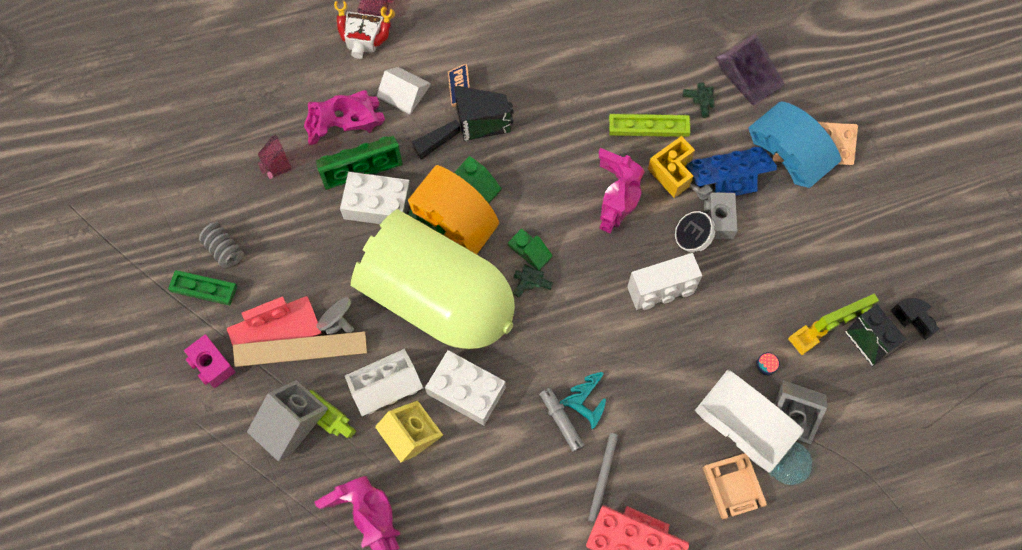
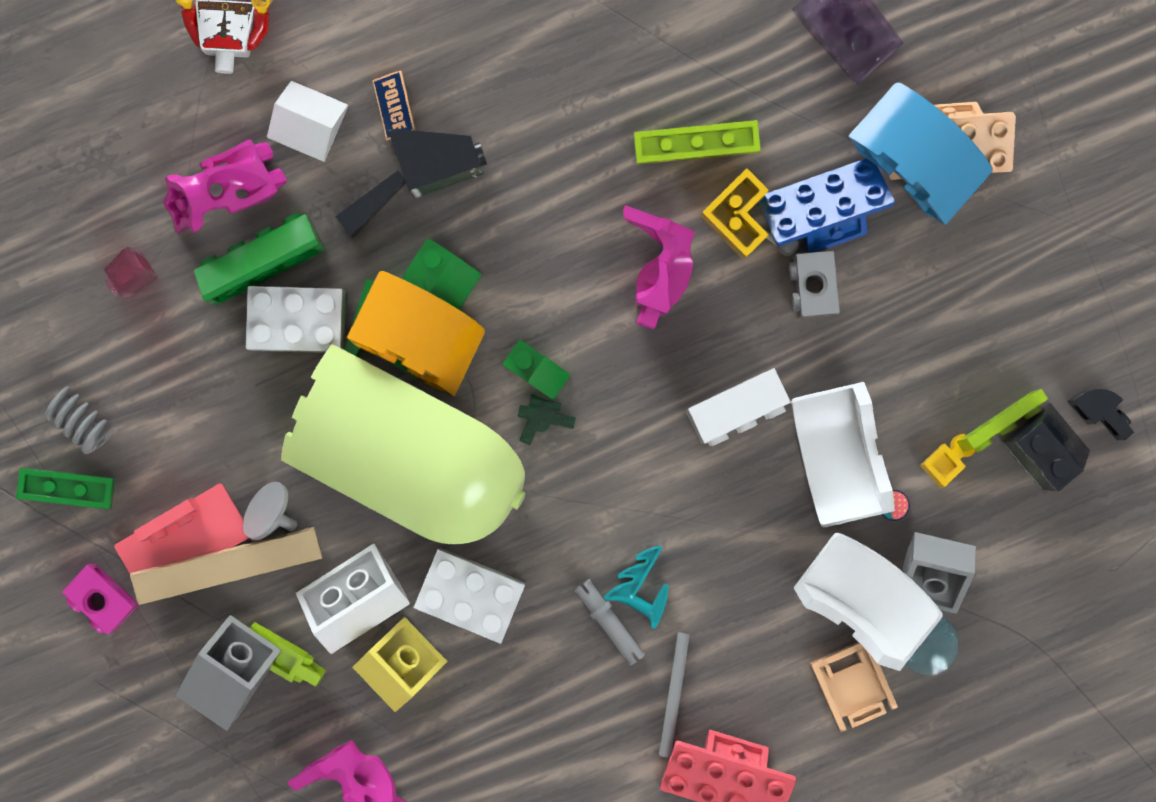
camera: 10 degrees left, 20 degrees up
black tile [675,211,715,253] -> none
clear green piece [682,83,715,118] -> none
none -> white panel [791,382,895,527]

